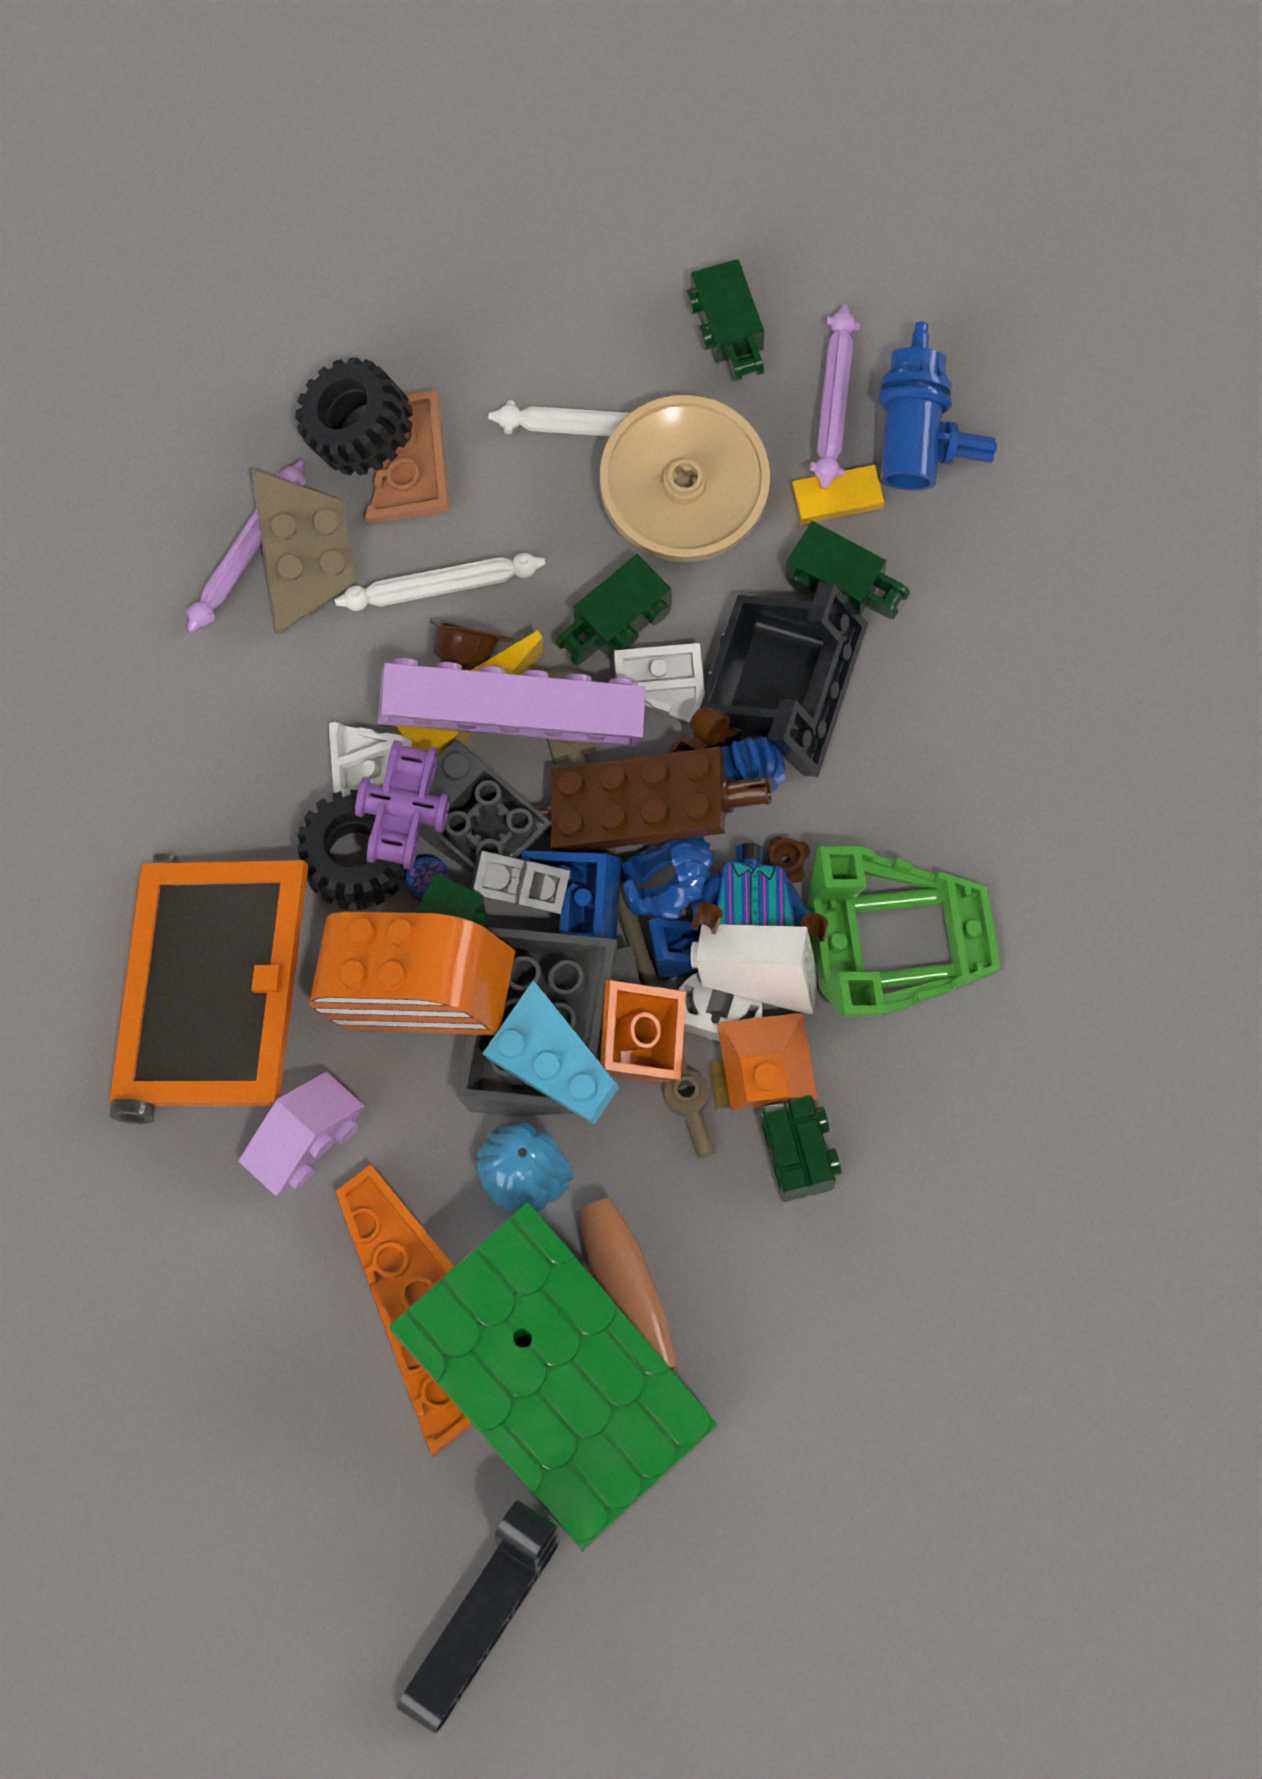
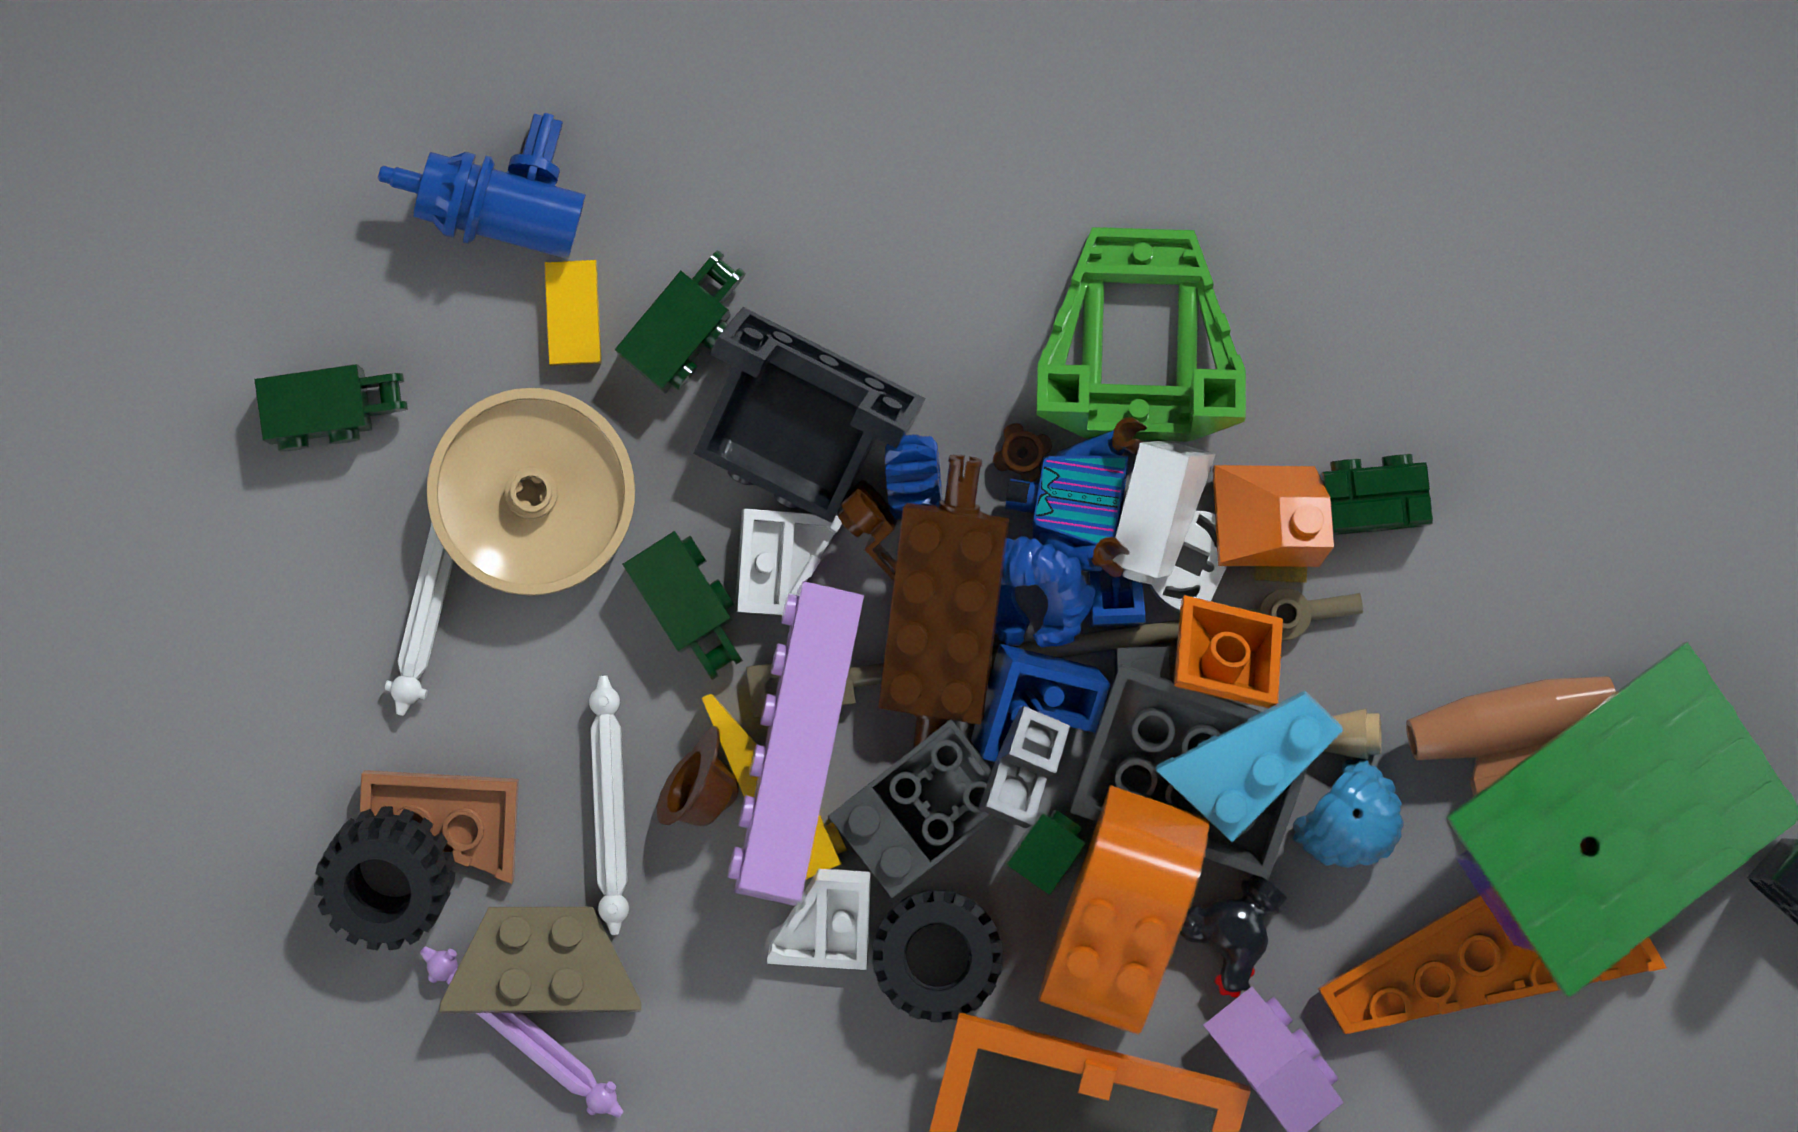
camera: 80 degrees left, 15 degrees up
medium lavender axle [355,740,450,870] -> none
blue tile [406,857,450,901] -> none
lavender wheel [809,304,860,490] -> none
none -> black animal [1179,874,1287,998]
none -> tan cone [1323,708,1382,760]

